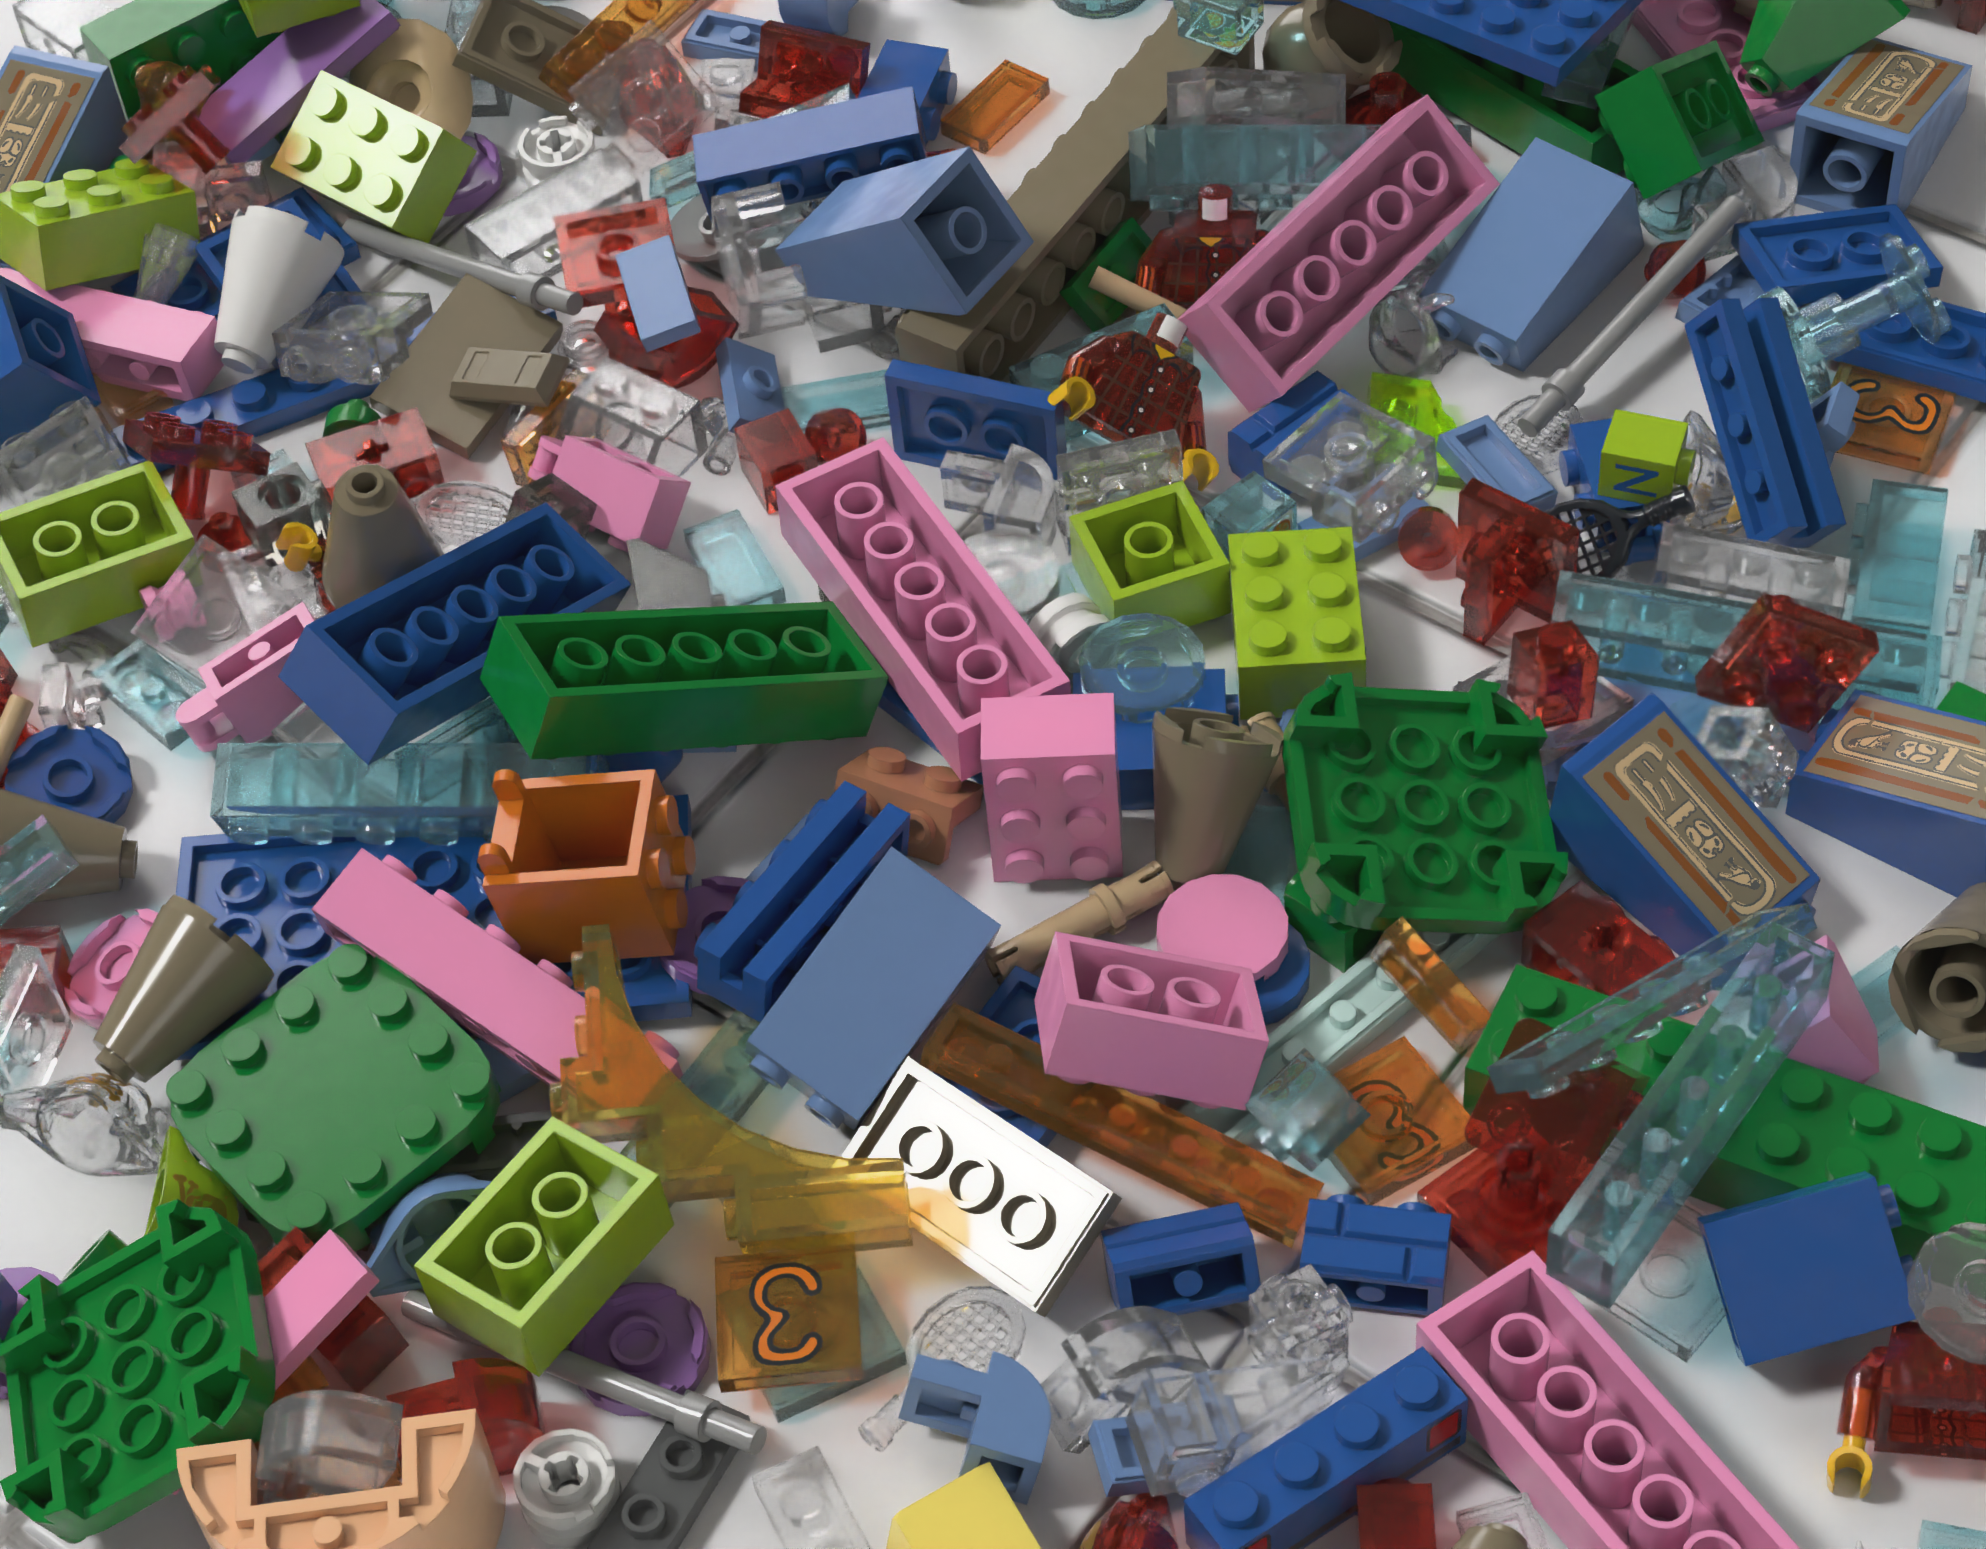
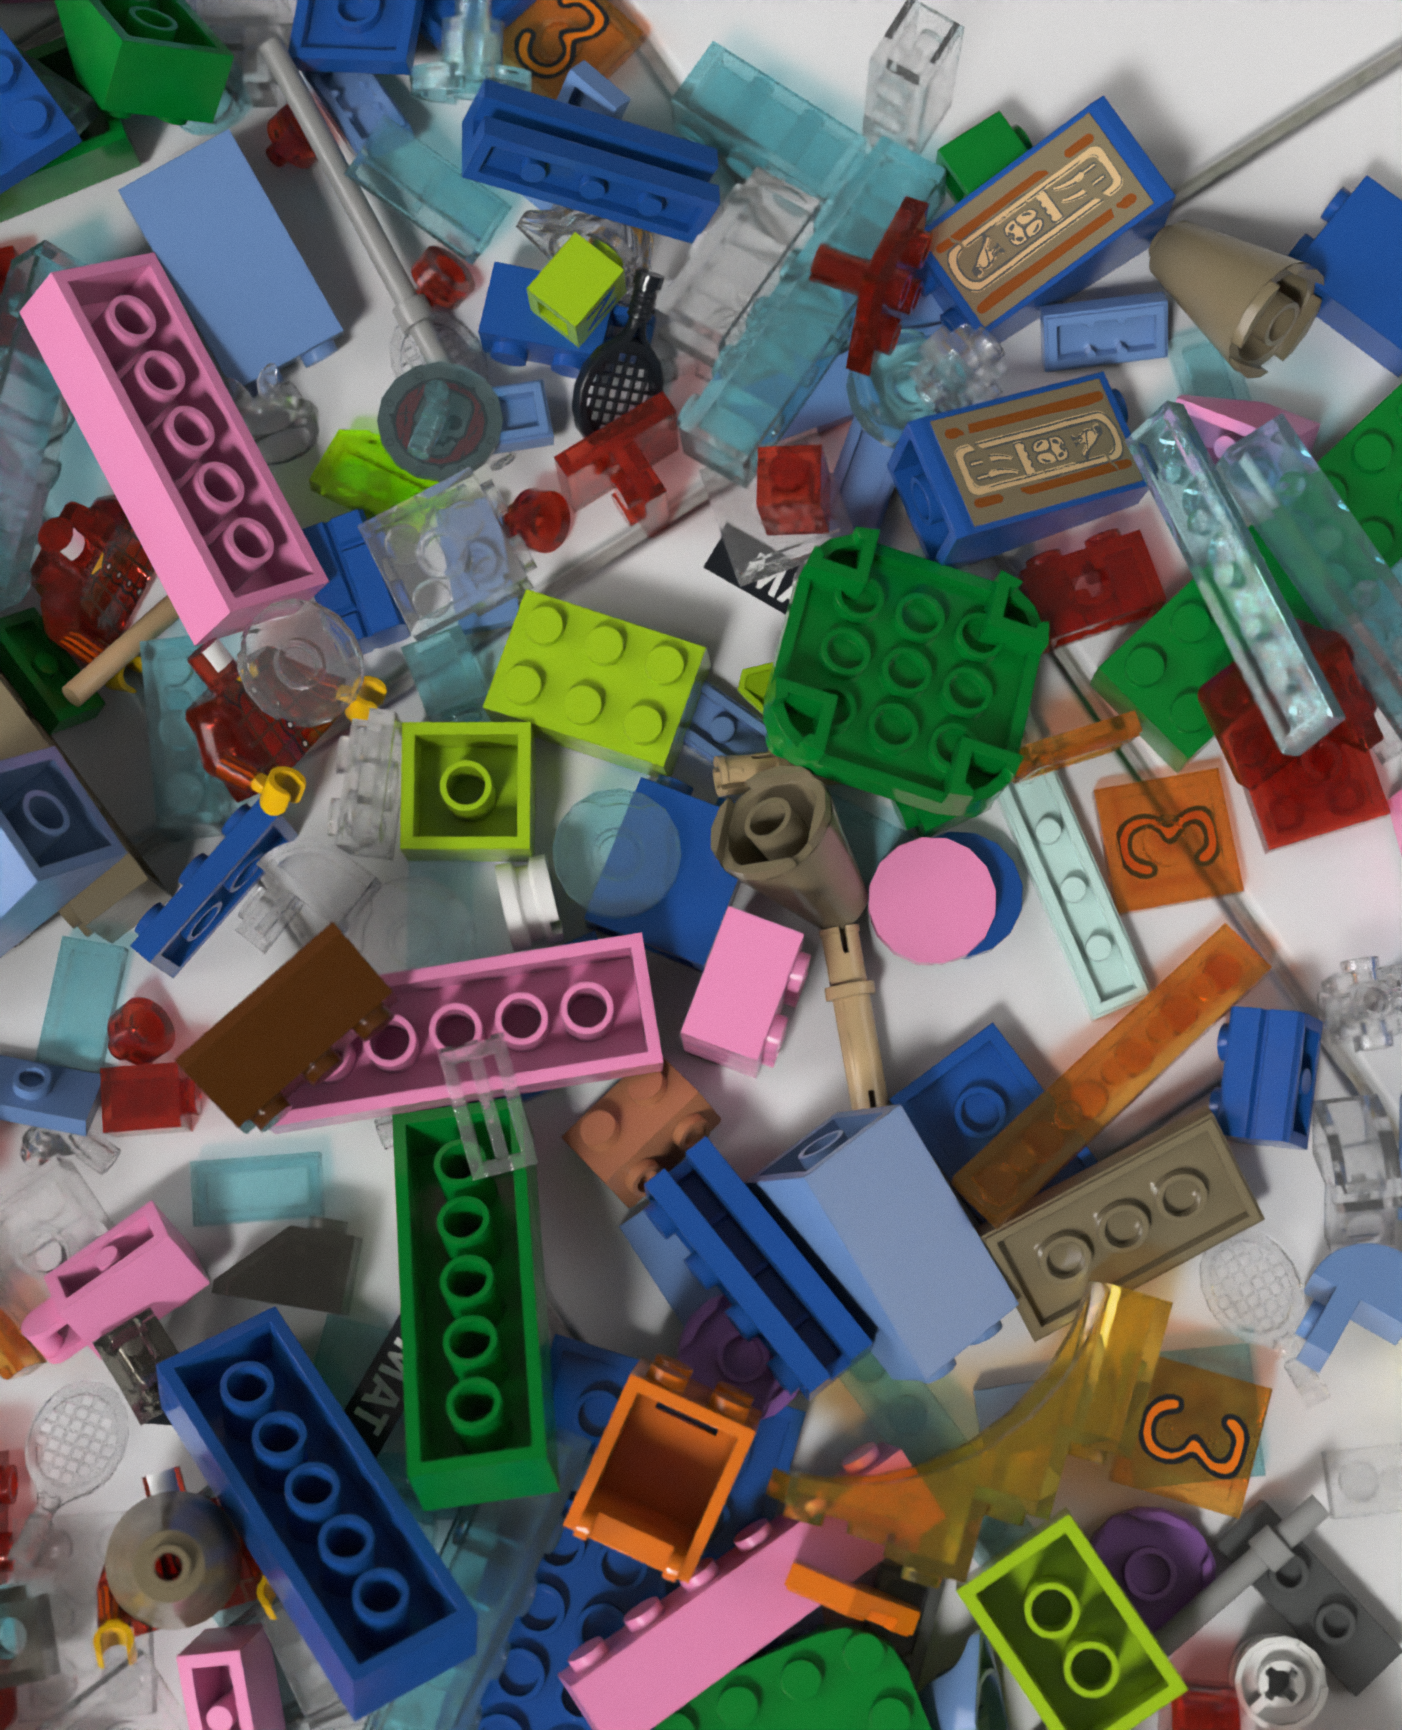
camera: 70 degrees left, 30 degrees up
bright pink brick [1034,931,1269,1111] -> none
clear light blue brick [1245,1047,1371,1172] -> none
blue brick [1299,1194,1452,1316] -> none
none -> reddish brown slope [174,921,399,1134]
none -> clear tile [237,598,364,728]
none -> clear light blue piece [344,115,512,265]
none -> clear light blue shield [377,361,503,482]
none -> clear red tile [411,246,475,309]
none -> clear tile [438,1032,538,1181]
none -> orange tile [784,1558,921,1637]
none -> medium blue plate [1040,291,1168,372]

